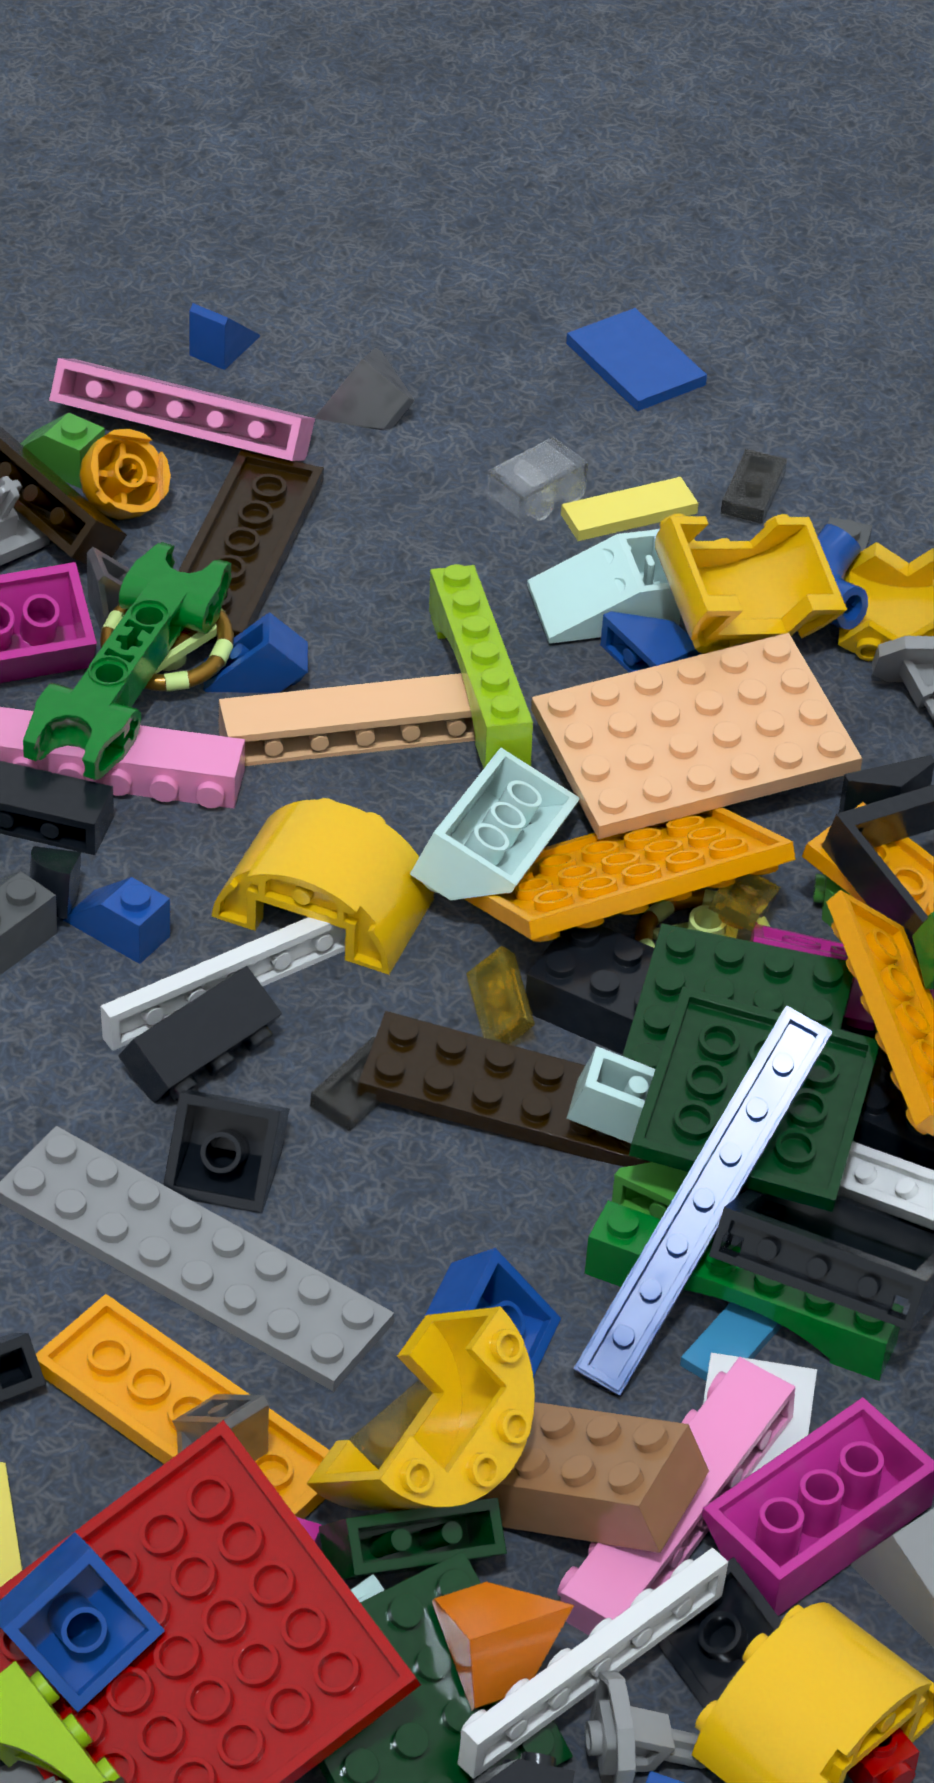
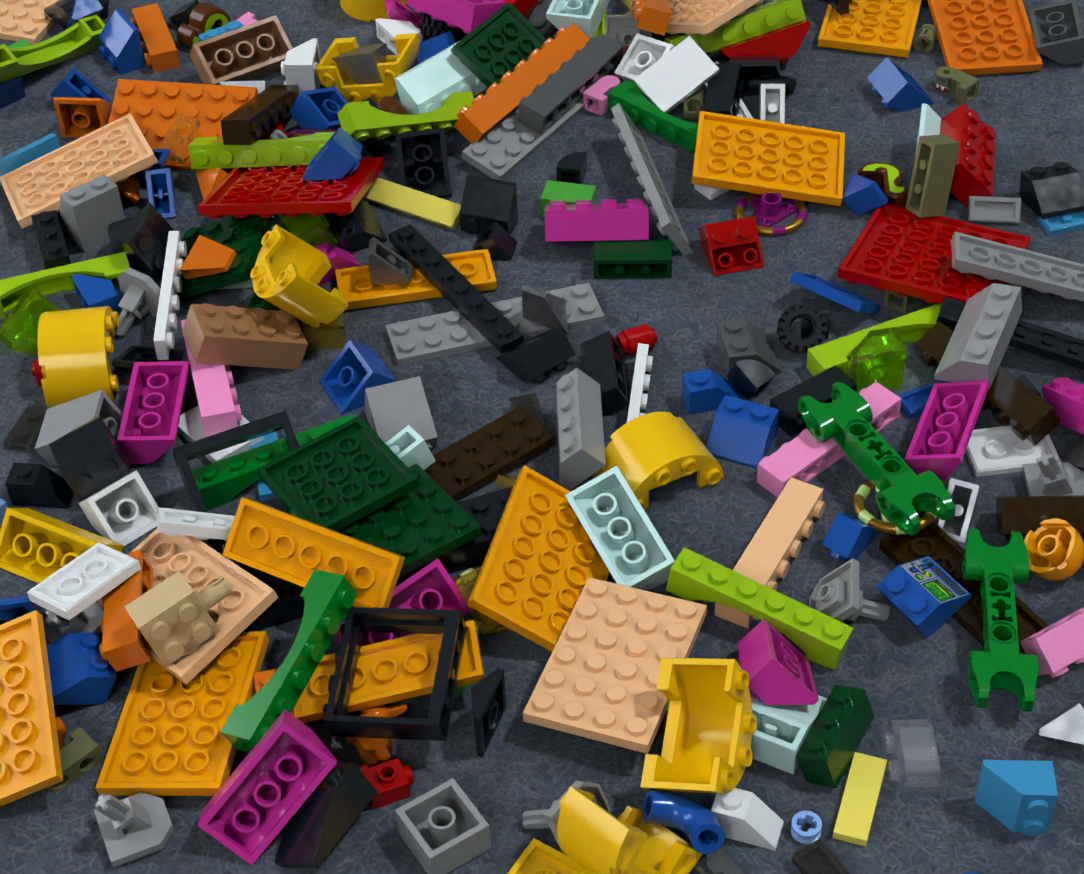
camera: 135 degrees right, 0 degrees up
tile [573,1005,832,1397] -> none
none -> light grey slope [364,376,438,451]
none -> black plate [389,224,524,354]
none -> flat silver slope [522,285,569,336]
none -> light grey slope [556,368,606,491]
none -> red brick [615,324,657,356]
none -> blue slope [706,395,779,469]
none -> dark pink slope [737,619,819,705]
none -> light blue bush [791,810,822,844]
none -> dark green brick [796,685,874,788]
none -> light grey piece [809,558,890,622]
none -> blue slope [876,556,972,638]
none -> green piece [962,528,1039,712]
none -> dark azure slope [975,760,1058,836]

